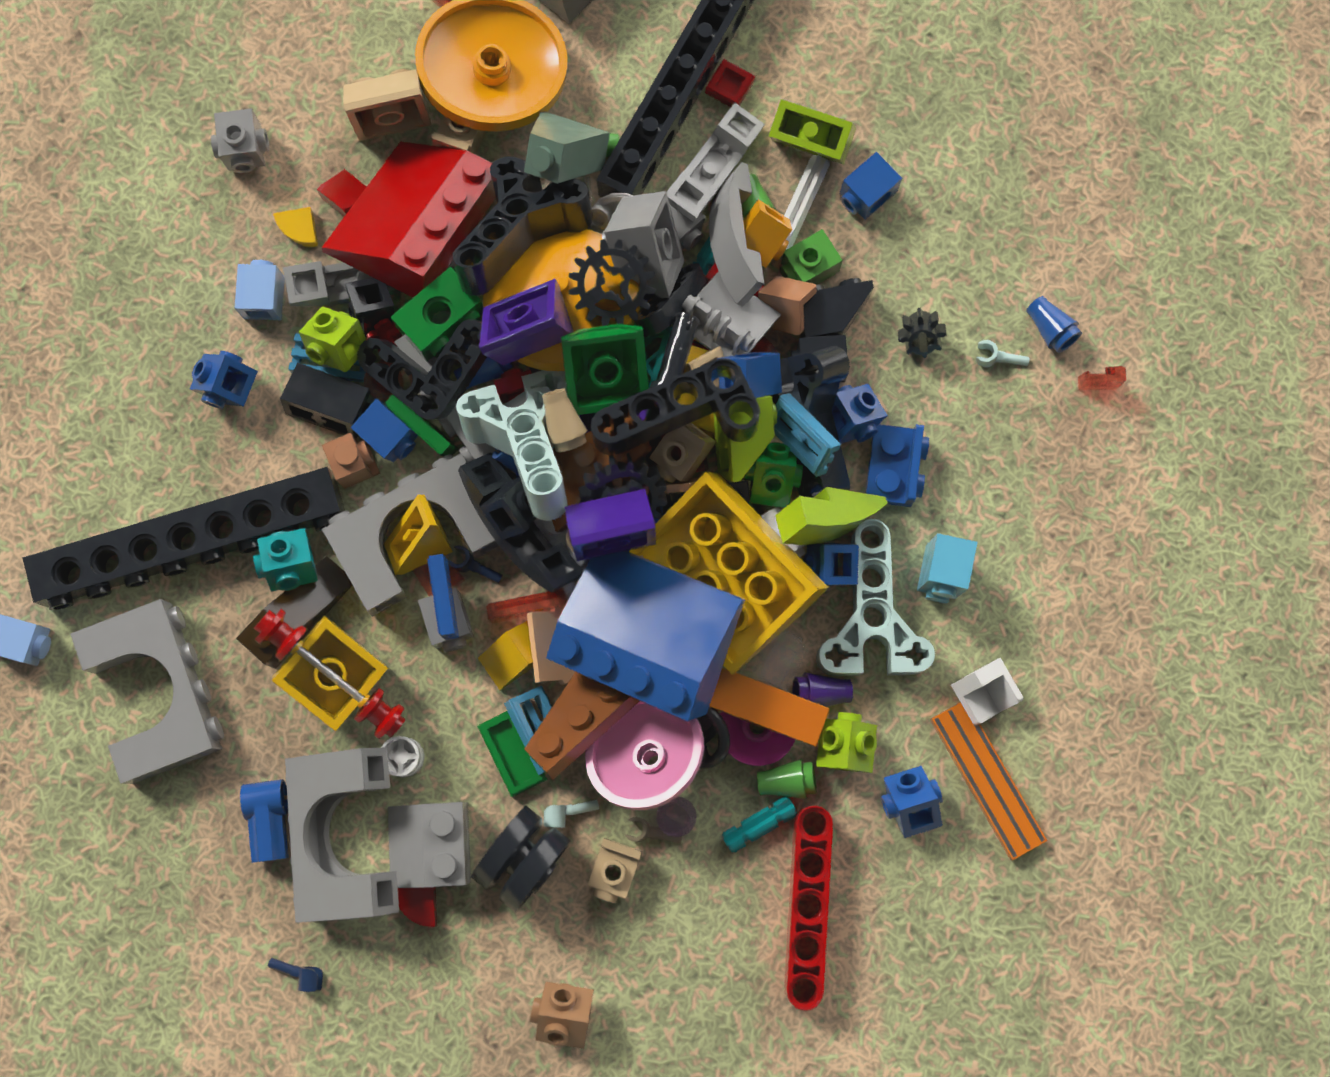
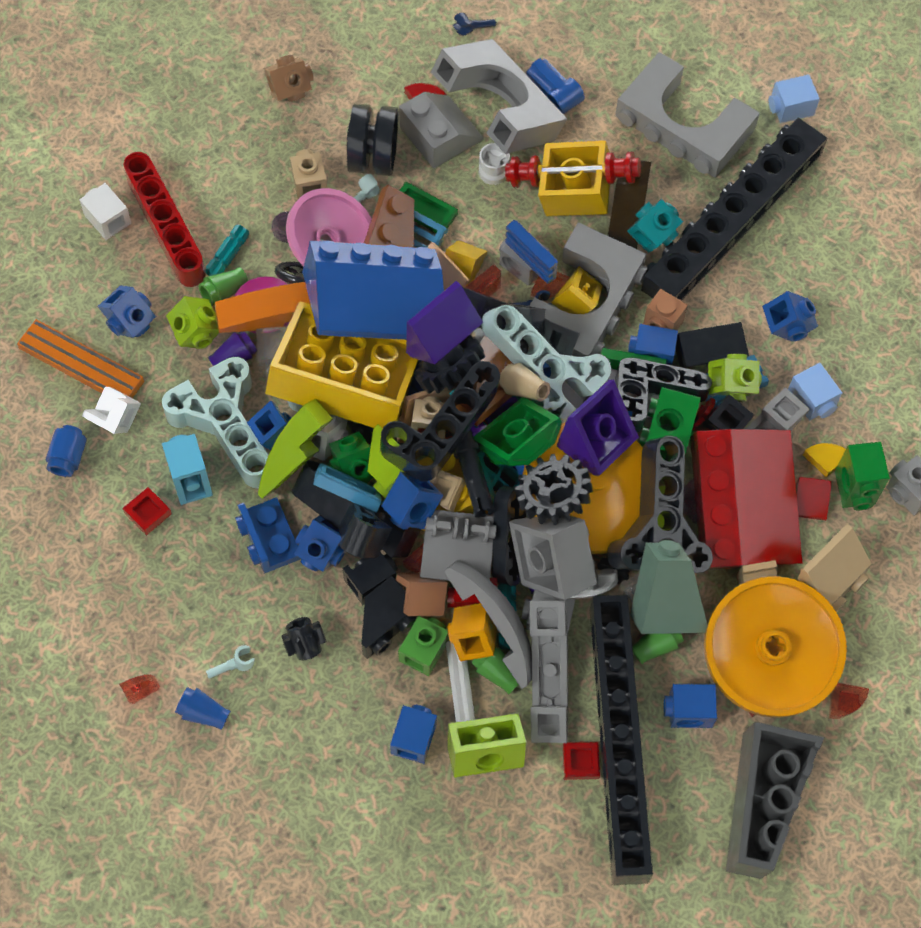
camera: 145 degrees right, 15 degrees down
none -> blue brick [45,425,87,477]
none -> white brick [79,183,131,240]
none -> red plate [122,487,172,536]
none -> blue brick [663,684,717,728]
none -> green brick [835,442,890,511]

